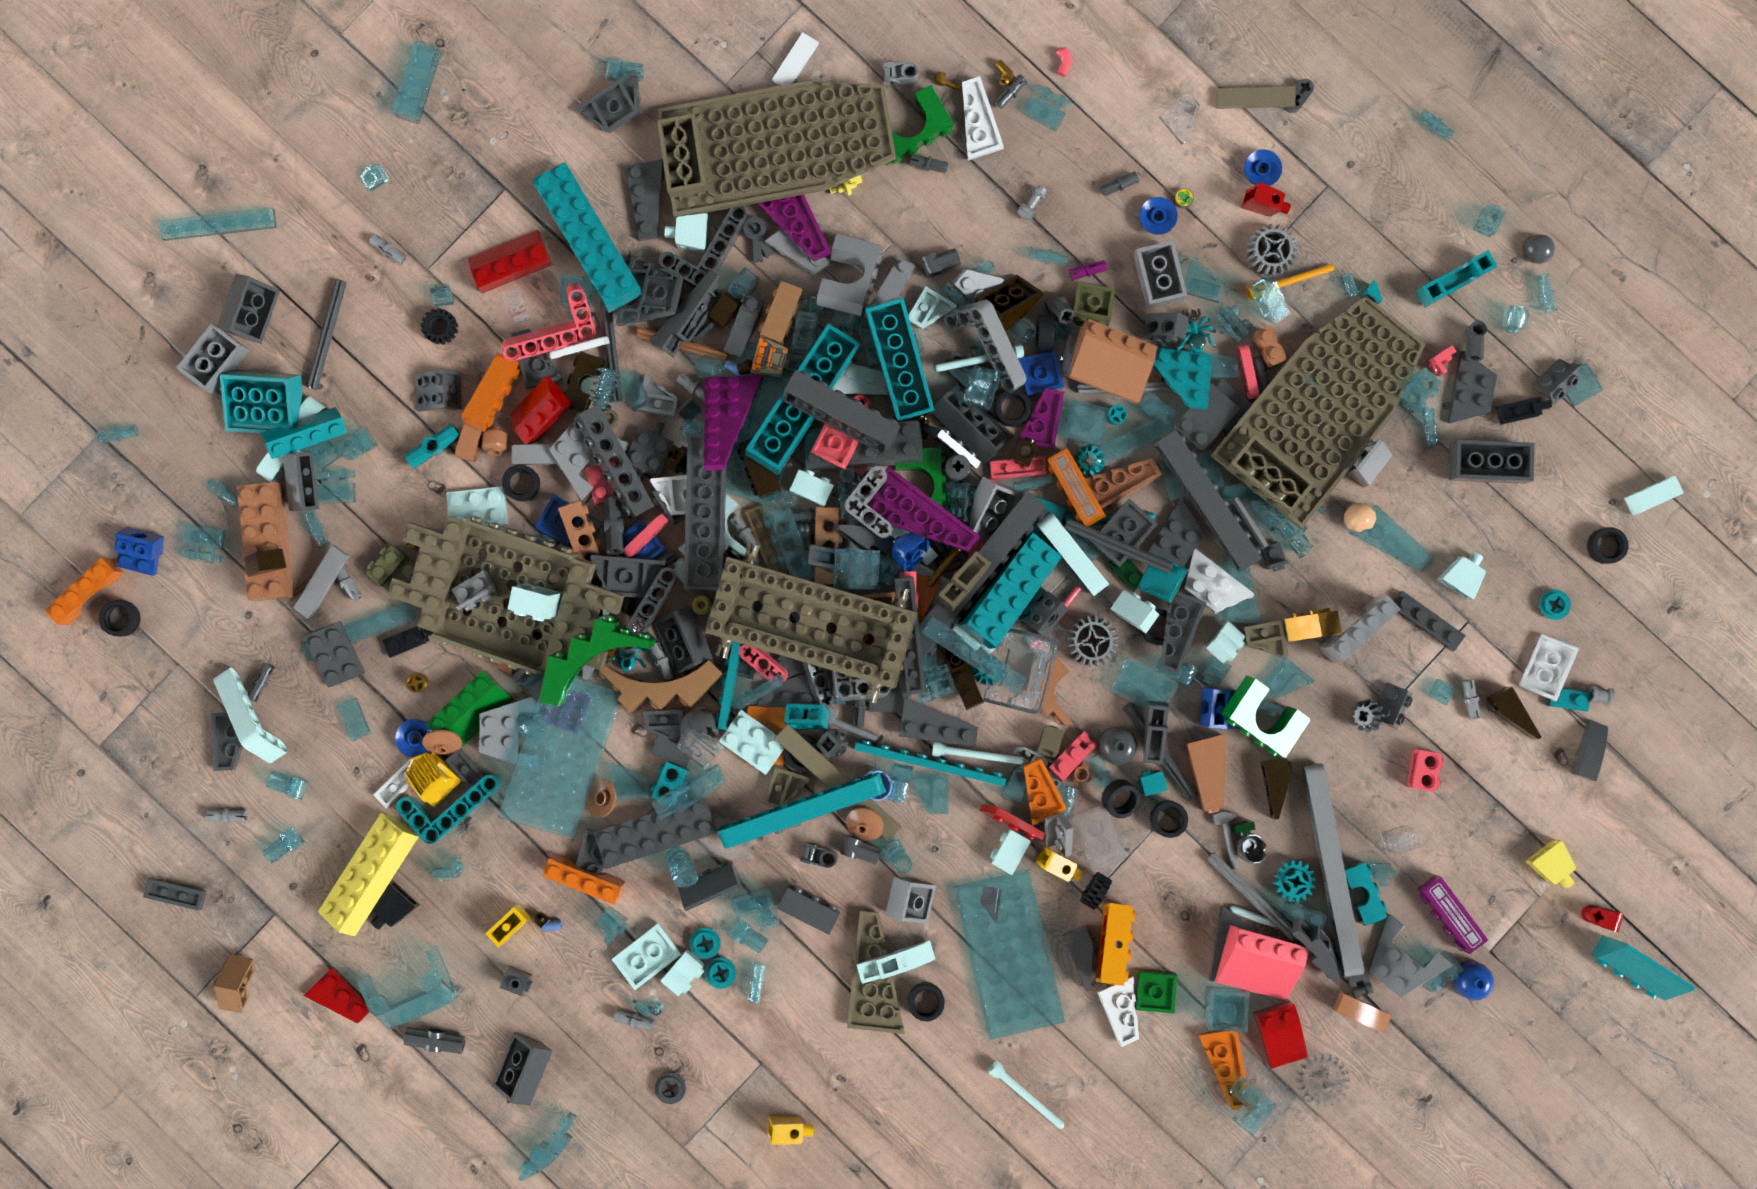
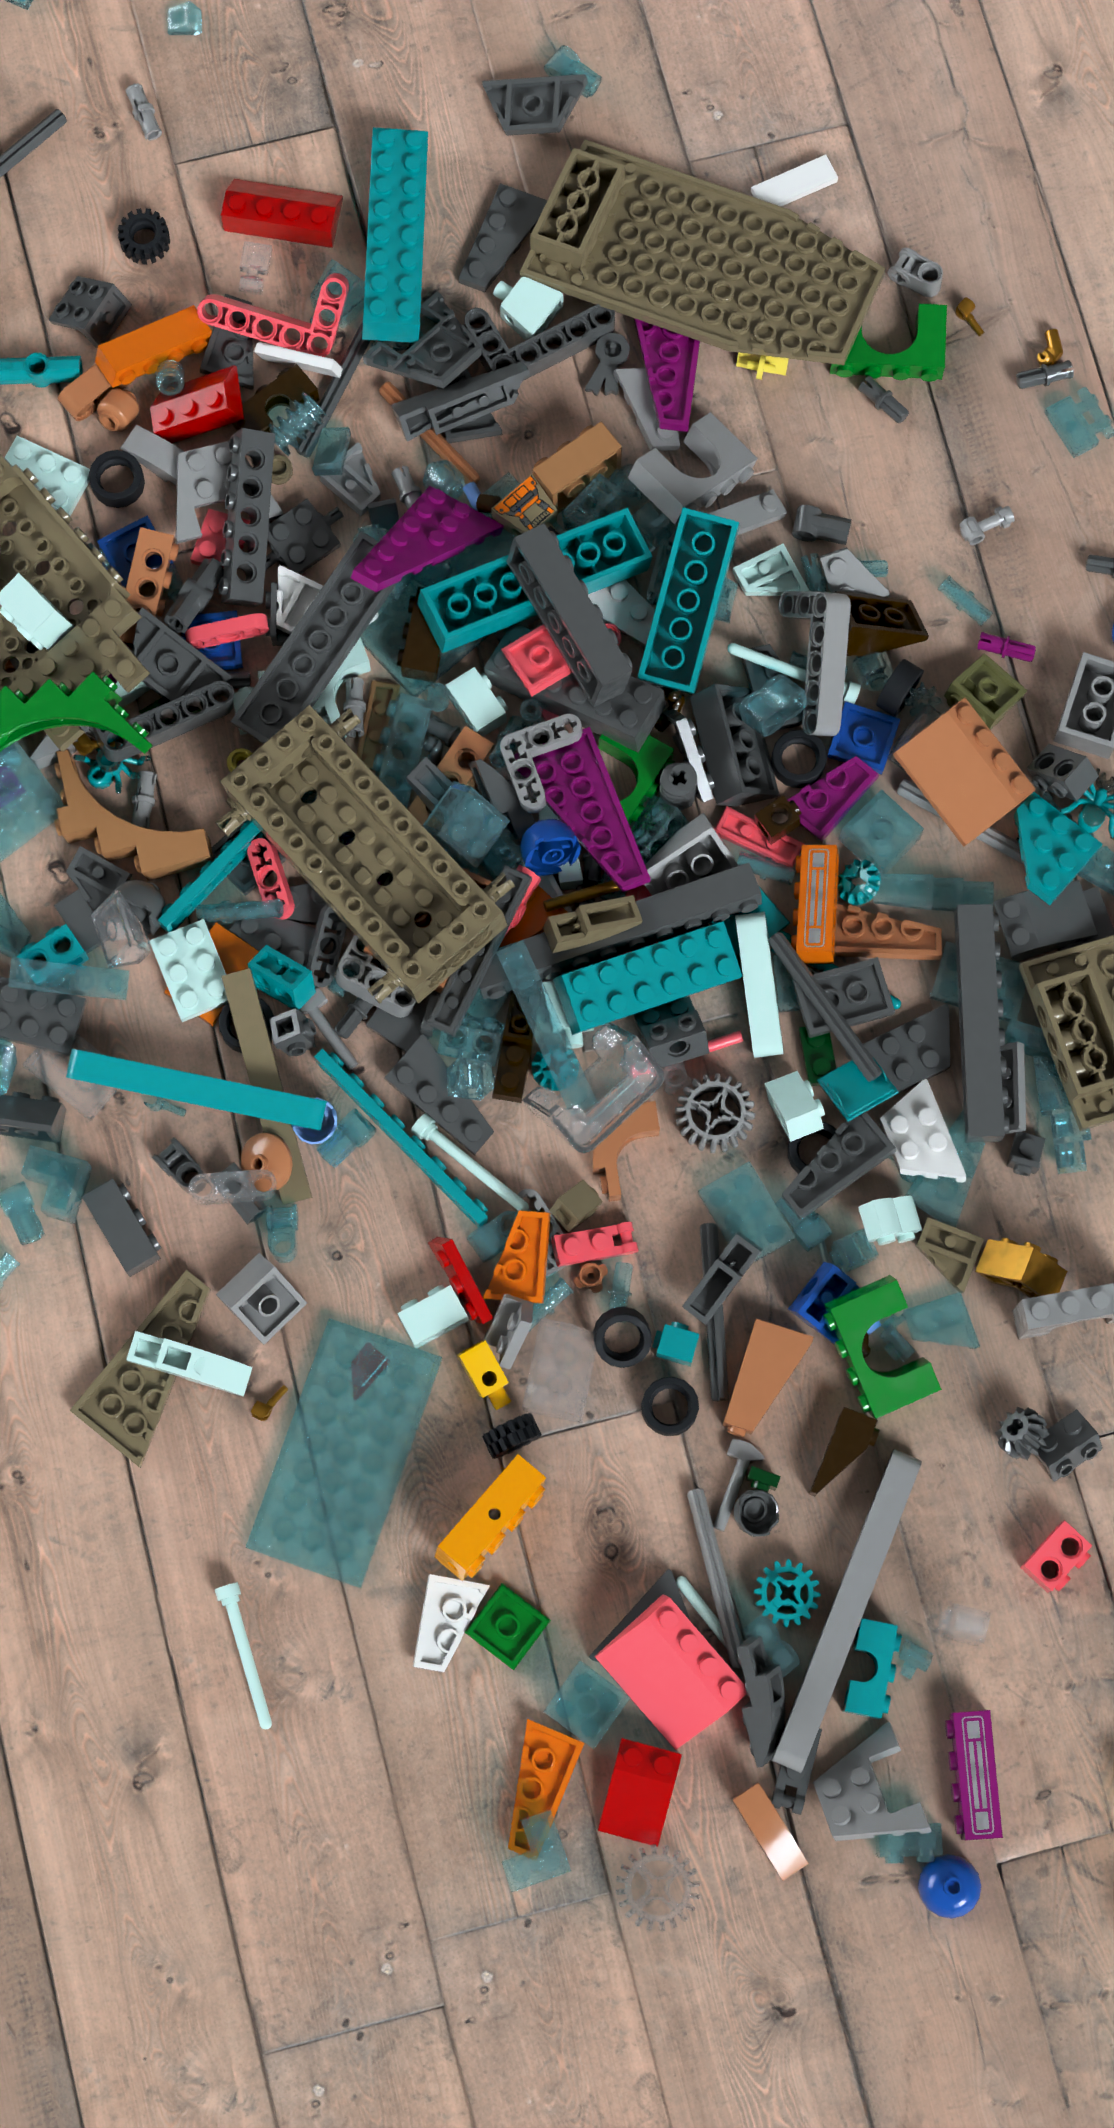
camera: 30 degrees right, 10 degrees down
clear light blue tile [430,283,454,307] -> none
dark grey slope [652,606,713,676] -> none
dark brown brick [664,445,687,475] -> none
dark brown slope [708,292,743,329] -> none
dark grey slope [724,294,764,358] -> none
clear light blue brick [728,267,760,302] -> none
dark tan wing [764,767,811,807] -> none
black tyre [908,982,945,1022] -> none
clear light blue wing [911,775,949,814] -> none
white wing [962,76,1004,161] -> none
dark grey piece [1044,294,1075,325] -> none
dark grey slope [1062,925,1094,991] -> none
dark grey cylinder [1098,727,1137,765] -> none
teal wheel [1106,404,1127,426] -> none
clear light blue piece [1137,392,1176,425] -> none
none -> clear light blue brick [156,360,185,396]
none -> clear beam [189,1169,277,1205]
none -> pearl gold hand [251,1385,288,1421]
none -> clear light blue brick [447,1057,495,1101]

